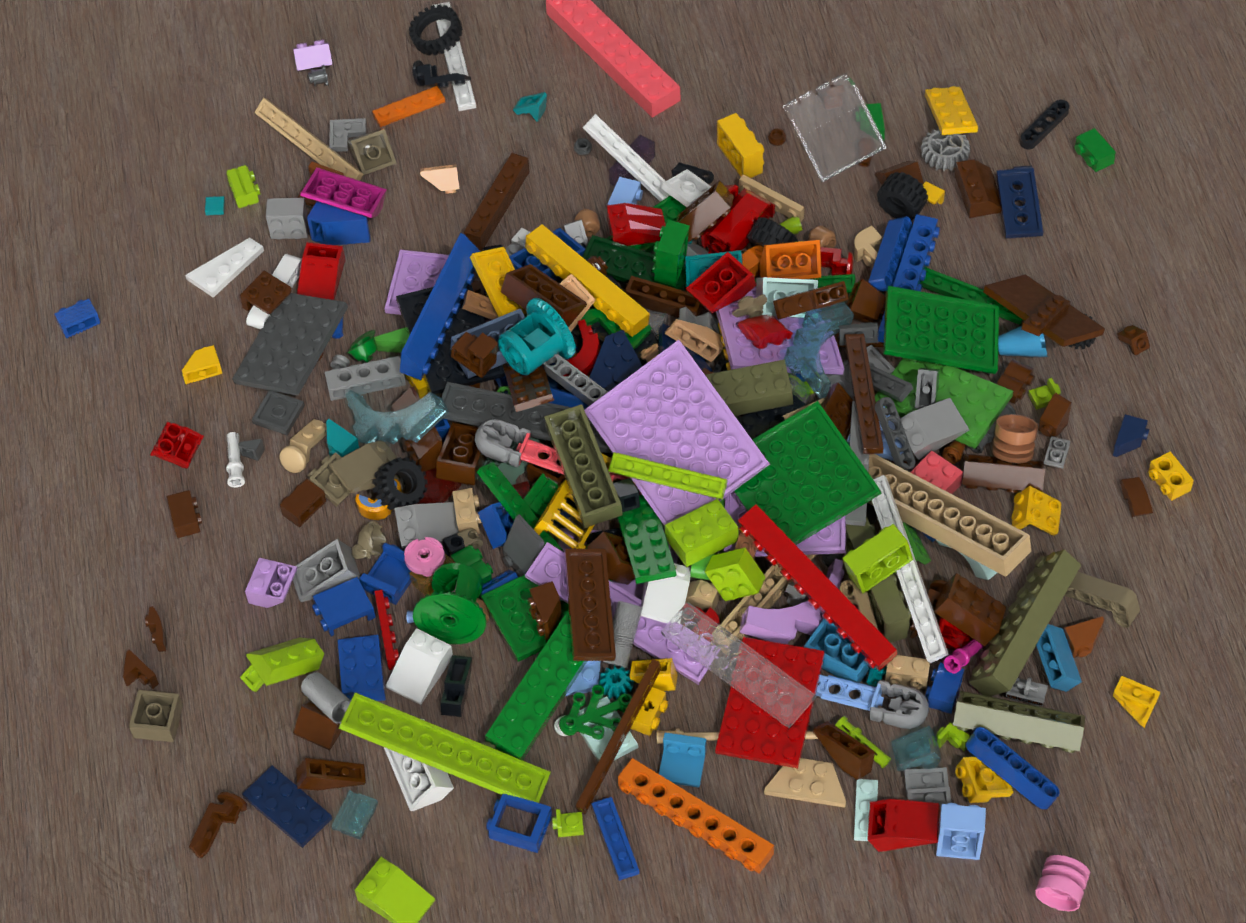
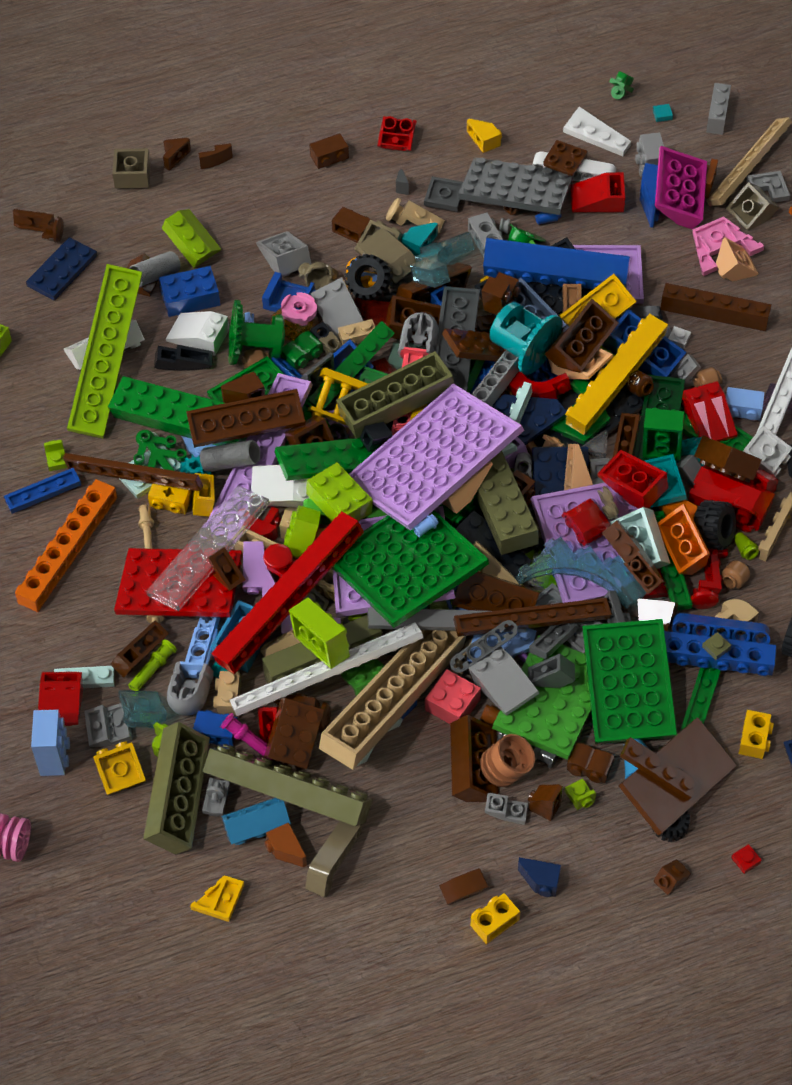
camera: 80 degrees right, 0 degrees up
blue brick [54,298,100,338] -> none
lime brick [226,165,261,208] -> none
white pin [226,432,245,488] -> none
lavender slope [245,558,298,608] -> none
reddish brown slope [296,758,366,791] -> none
blue panel [312,577,376,637] -> none
clear light blue plate [332,790,378,840] -> none
red plate [374,590,399,670] -> none
blue window [486,794,552,853] -> none
lime tile [608,452,728,500] -> none
dark azure bracket [659,733,707,787] -> none
tan wing [764,758,846,808] -> none
blue beam [966,727,1060,810] -> none
yellow bracket [1011,486,1061,536] -> none
none -> reddish brown slope [207,547,246,591]
none -> red piece [263,544,295,579]
none -> light blue pin [413,514,438,538]
none -> light aqua plate [509,382,532,424]
none -> green hips [609,71,634,100]
none -> bright pink wing [693,216,764,276]
none -> olive plate [702,632,731,660]
none -> light grey brick [706,83,731,135]
none -> red plate [731,844,762,874]
none -> yellow brick [739,710,774,759]

